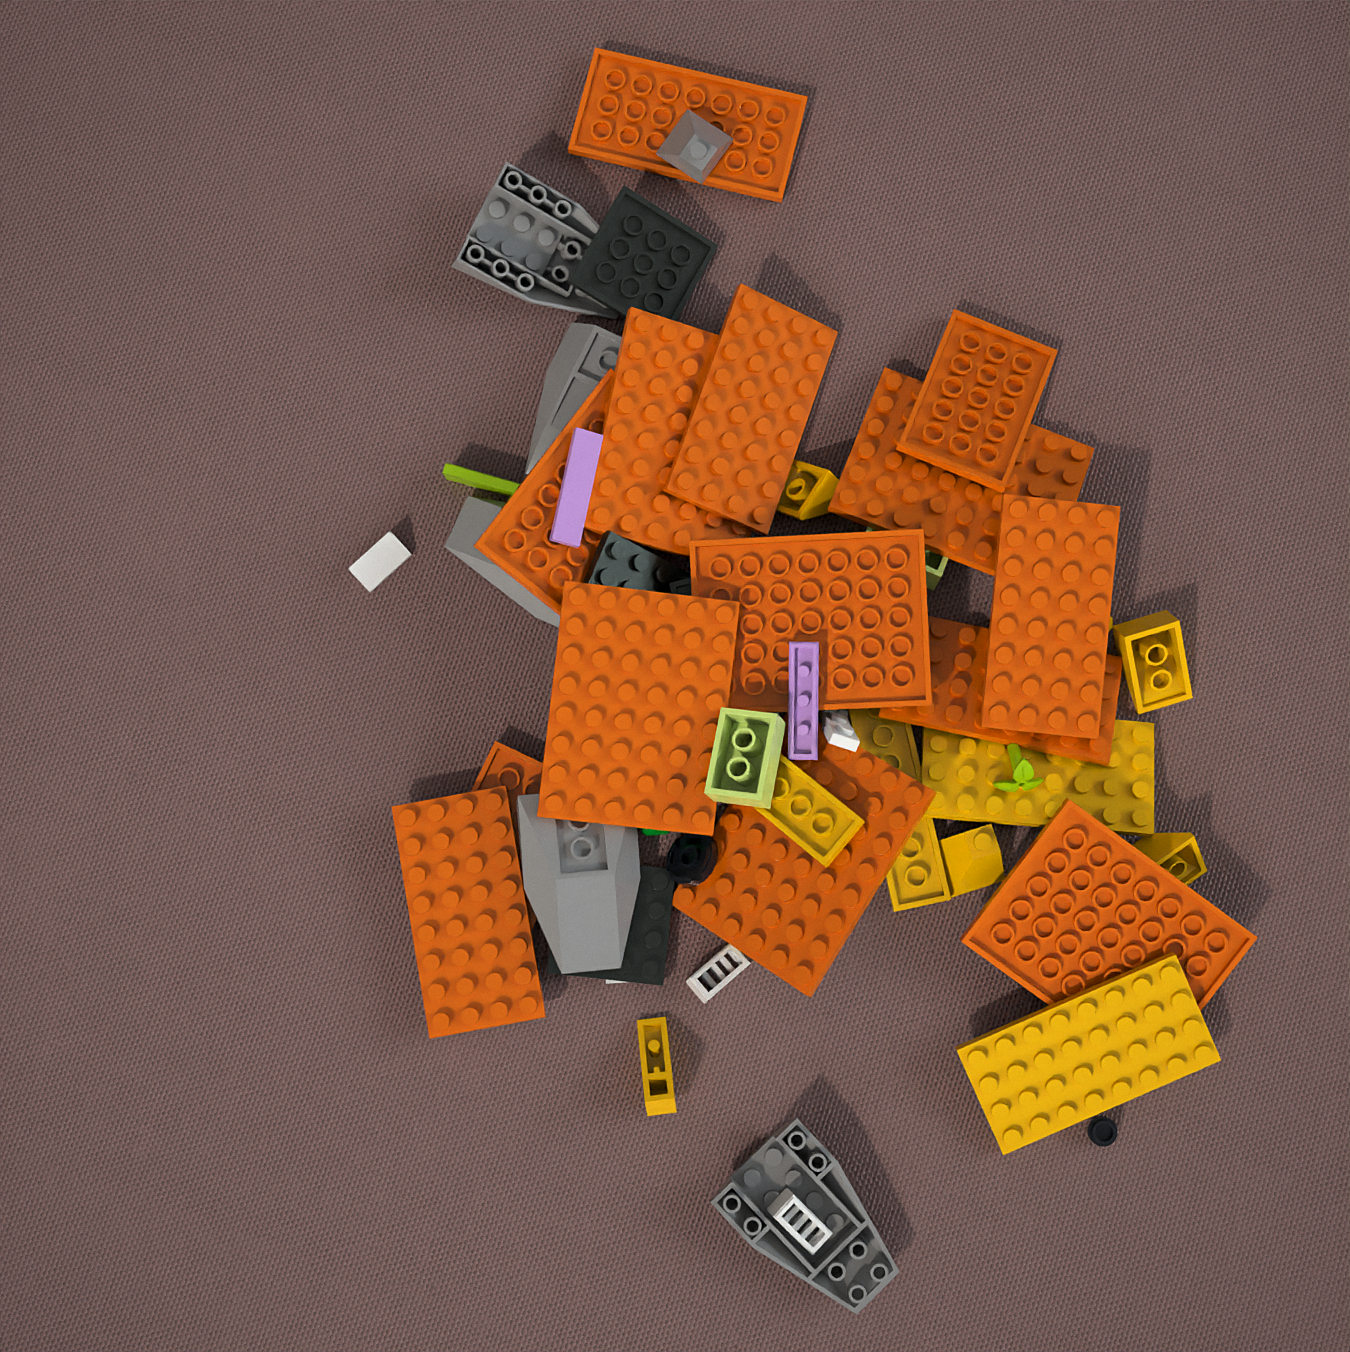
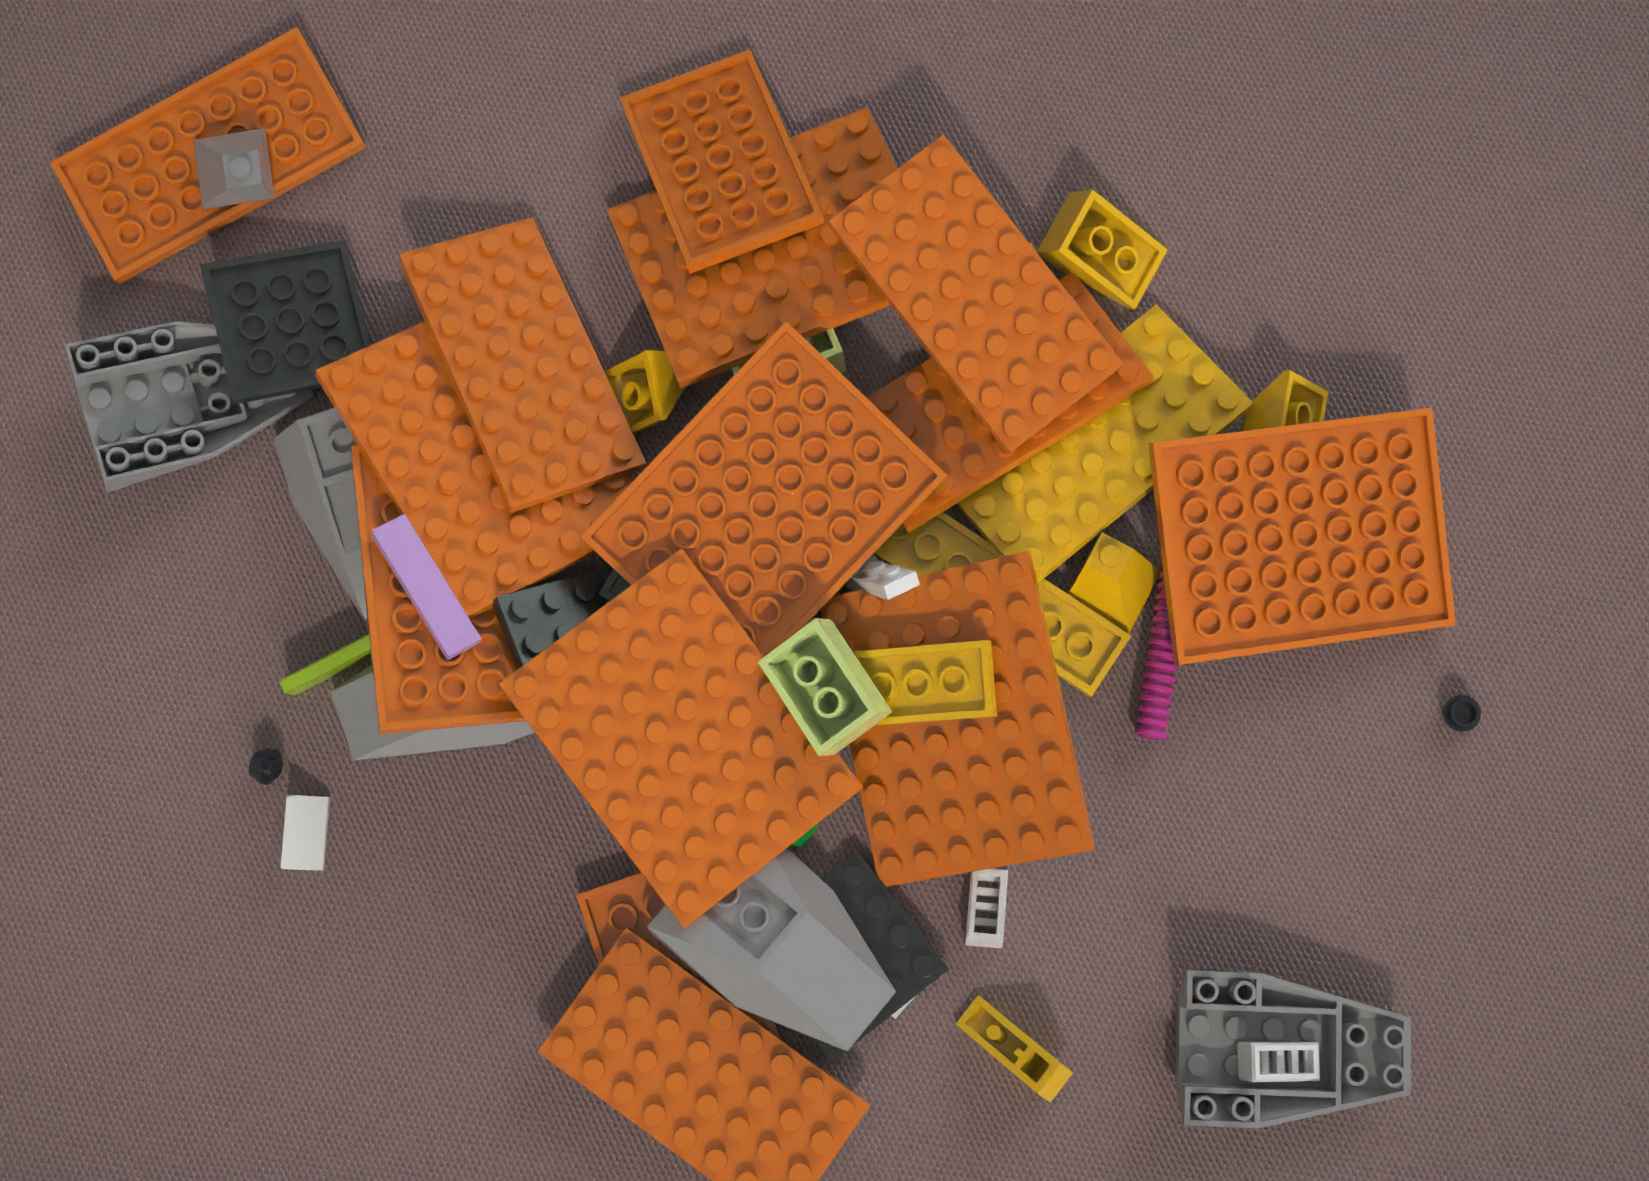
camera: 45 degrees left, 0 degrees up
black tile [666,833,718,887] -> none
lavender tile [788,642,819,760] -> none
yellow plate [955,951,1221,1155] -> none
lime plant [993,743,1044,792] -> none
none -> black plate [249,748,283,785]
none -> dark pink piece [1134,562,1178,741]

